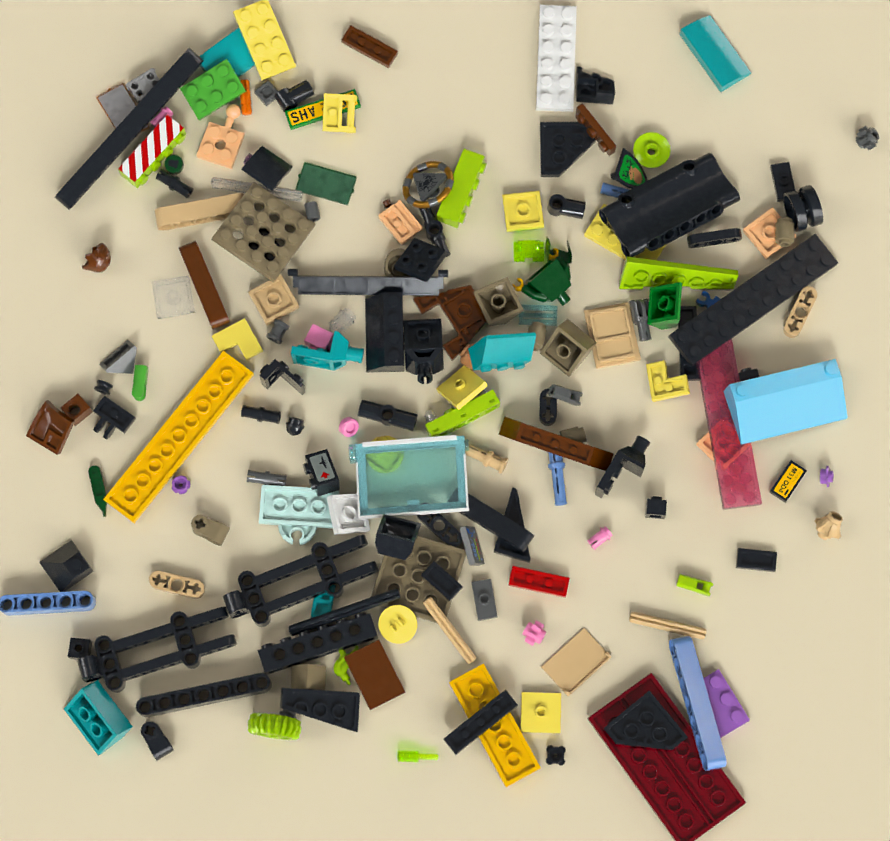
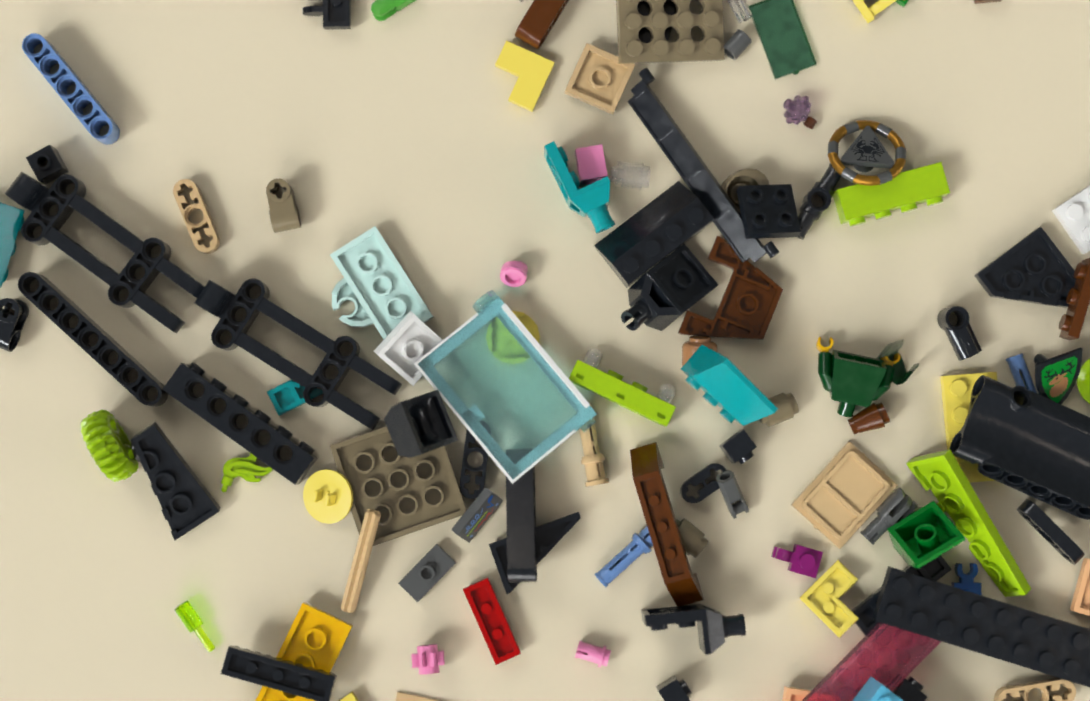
camera: 50 degrees right, 10 degrees up
black slope [39,540,94,592] -> none
dark green piece [88,466,107,517] -> none
yellow plate [103,351,254,523] -> none
medium lavender plate [172,476,191,494] -> none
black pin [241,405,281,424] -> none
dark grey pin [247,470,287,486] -> none
black bracket [259,359,305,395] -> none
dark grey bush [266,319,289,344] -> none
black plate [286,417,305,436] -> none
black axle [288,588,400,636] -> none
dark tan piece [291,664,326,690] -> none
brick [303,449,340,496] -> none
reddish brown tile [344,640,405,710] -> none
black piece [358,399,418,431] -> none
light nougat plate [378,200,423,246] -> none
black tile [421,561,463,602] -> none
light yellow plate [436,366,488,410] -> none
dark tan slope [473,277,524,326] -> none
light yellow plate [502,191,544,232] -> none
clear neon green piece [513,240,544,262] -> none
clear light blue tile [519,305,557,326] -> none
dark tan slope [540,319,597,377] -> none
none -> black plate [719,429,757,464]
none -> magenta plate [771,544,823,578]
none -> clear purple plant [783,95,811,125]
none -> reddish brown cone [848,402,891,434]

